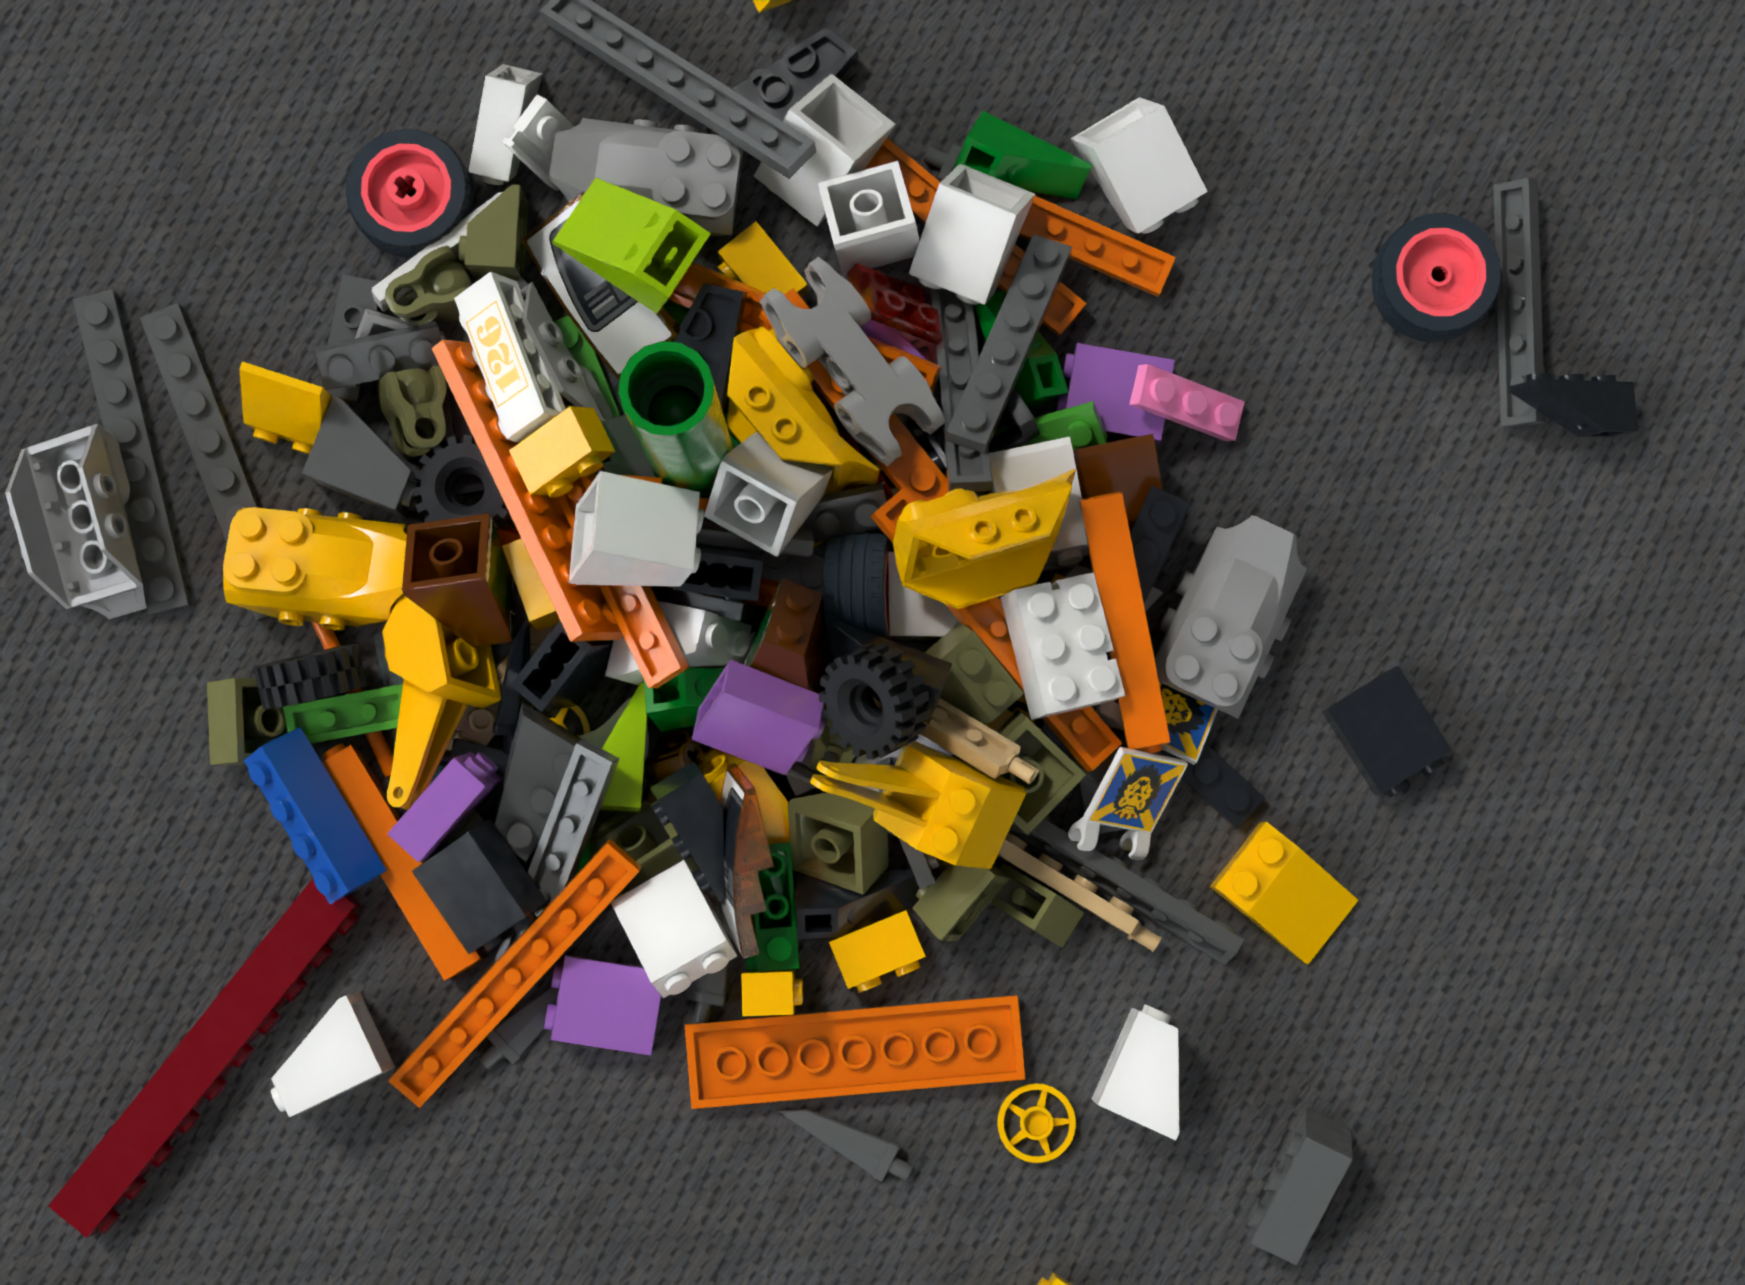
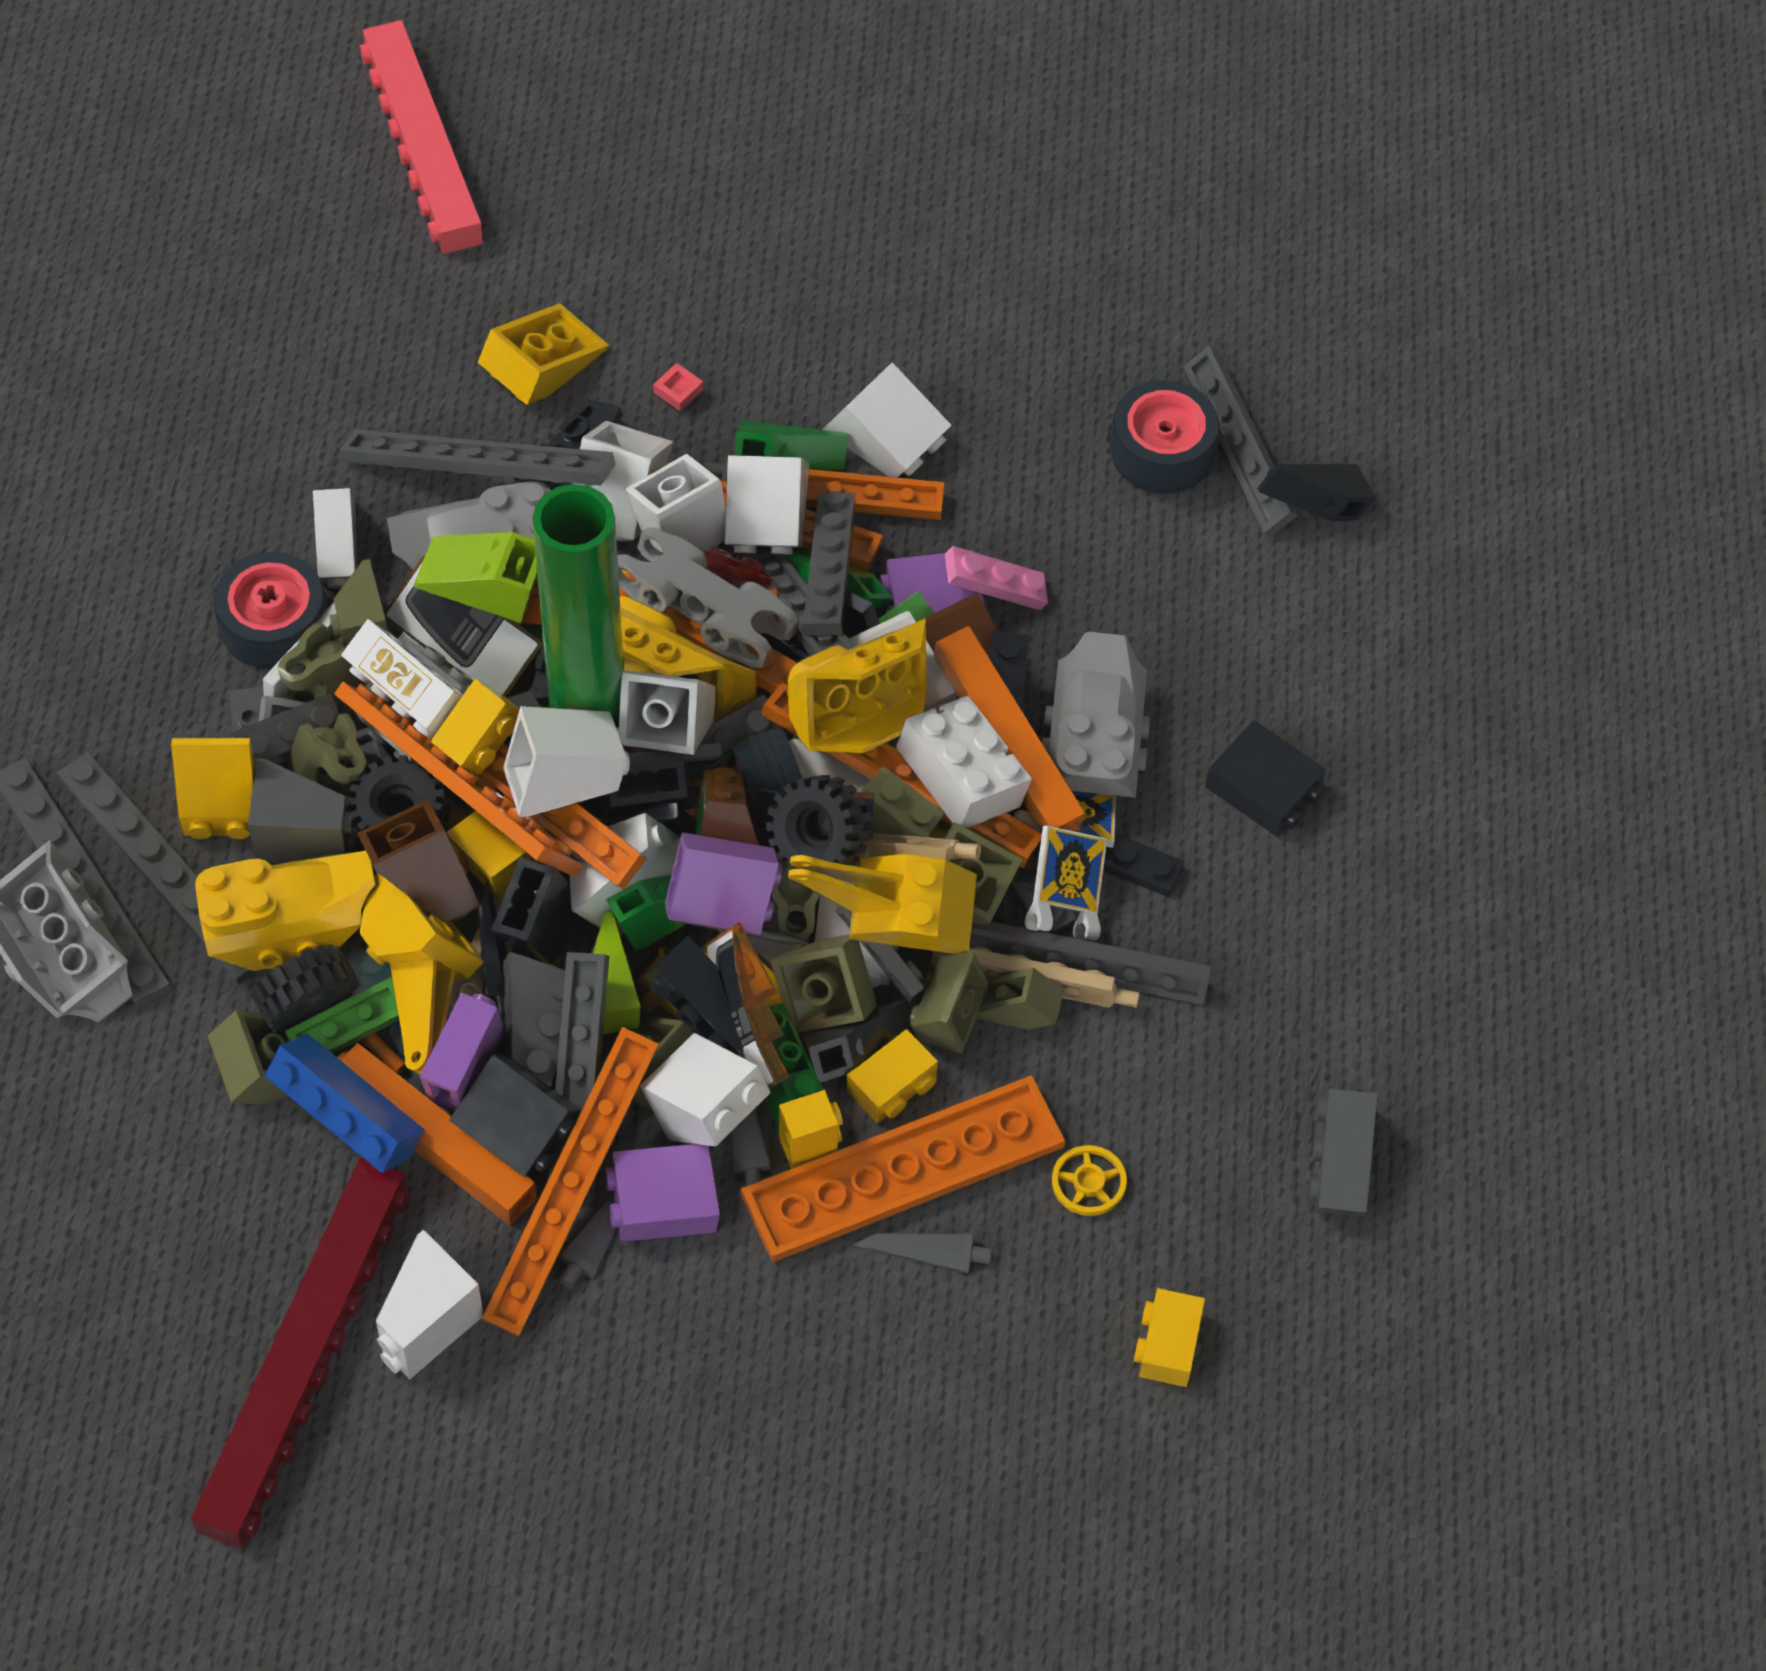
camera: 20 degrees left, 25 degrees down
white plate [502,95,574,191] -> none
white slope [1092,1004,1179,1140] -> none
yellow slope [1209,821,1359,965] -> none
none -> coral plate [653,363,704,412]

